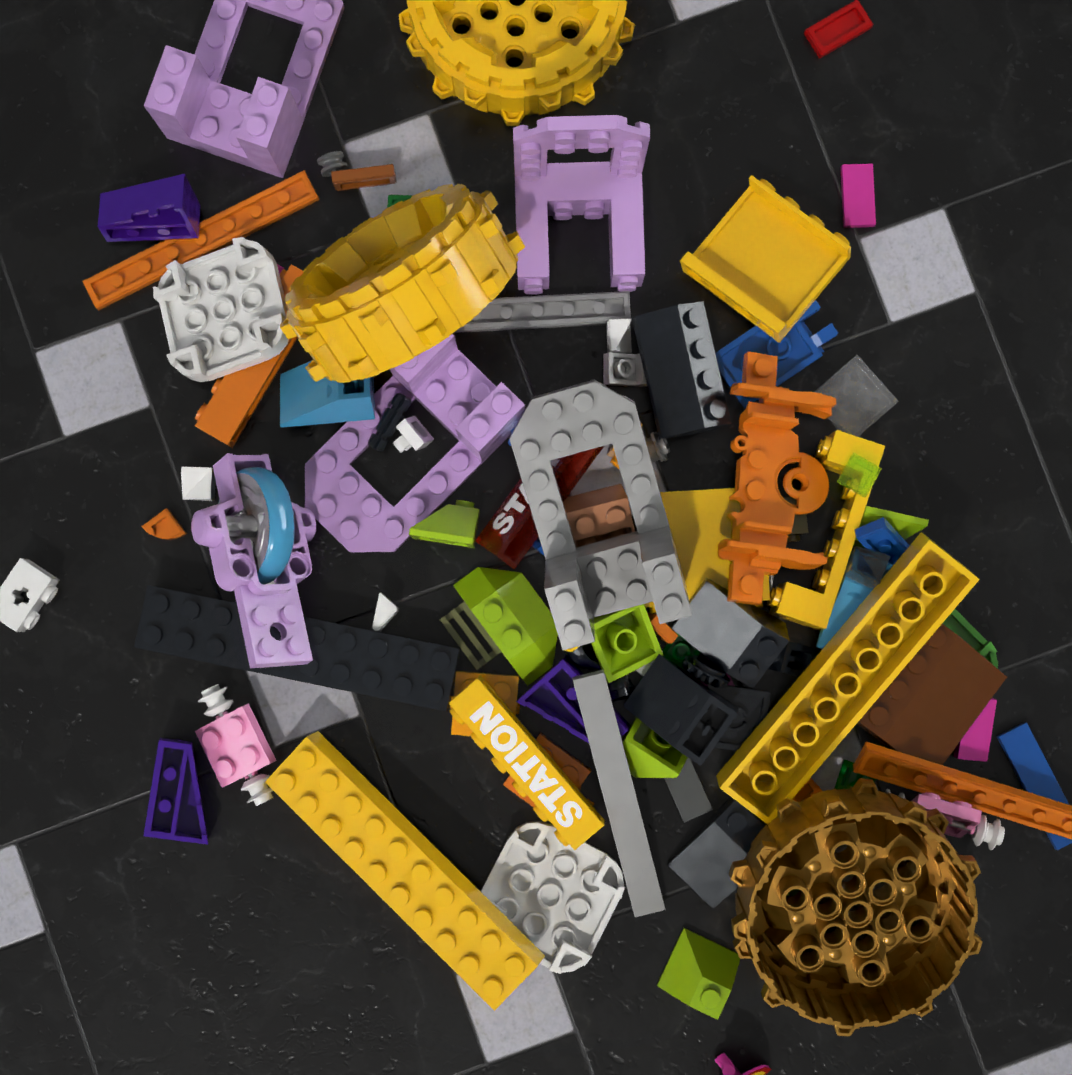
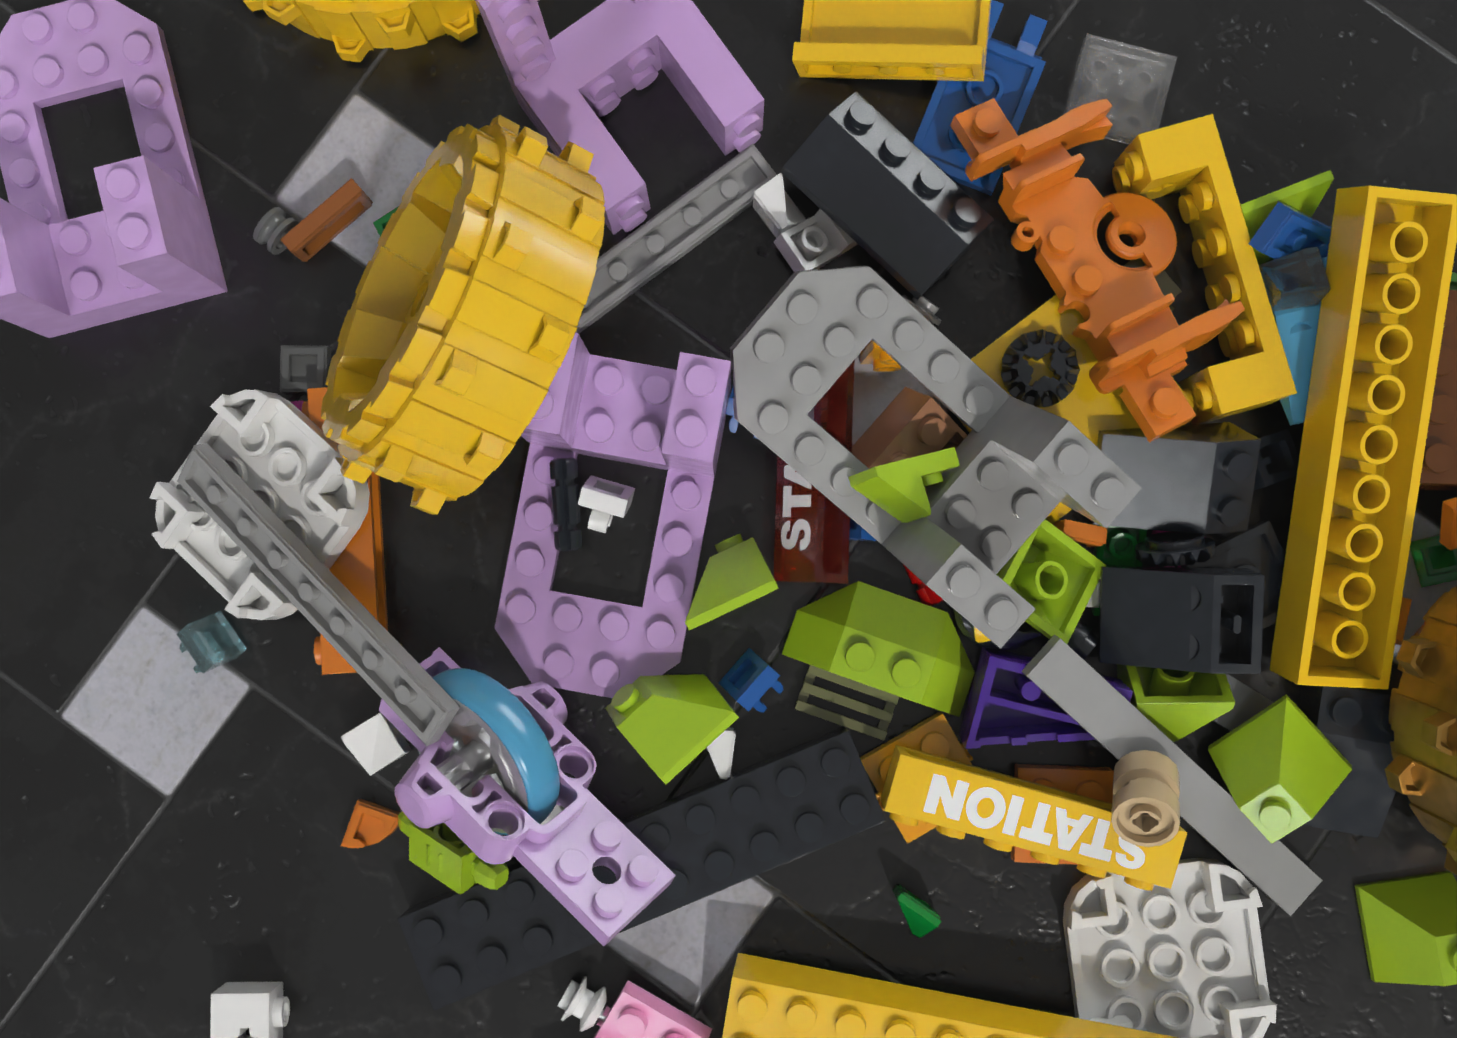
camera: 30 degrees left, 0 degrees up
orange tile [82,170,319,311] -> none
dark purple wedge [98,174,201,242] -> none
dark azure slope [280,360,375,428] -> none
clear neon green tile [836,453,882,498] -> none
none -> clear light blue tile [176,611,247,673]
none -> light grey tile [177,443,460,746]
none -> dark grey tile [280,345,331,394]
none -> lime piece [398,811,509,895]
none -> lime slope [605,674,739,784]
none -> blue tile [718,648,784,712]
none -> lime slope [848,447,960,523]
none -> green slope [892,885,941,939]
none -> black gear [1001,329,1080,408]
none -> tan wheel [1111,750,1180,847]
none -> lime slope [1208,695,1352,844]

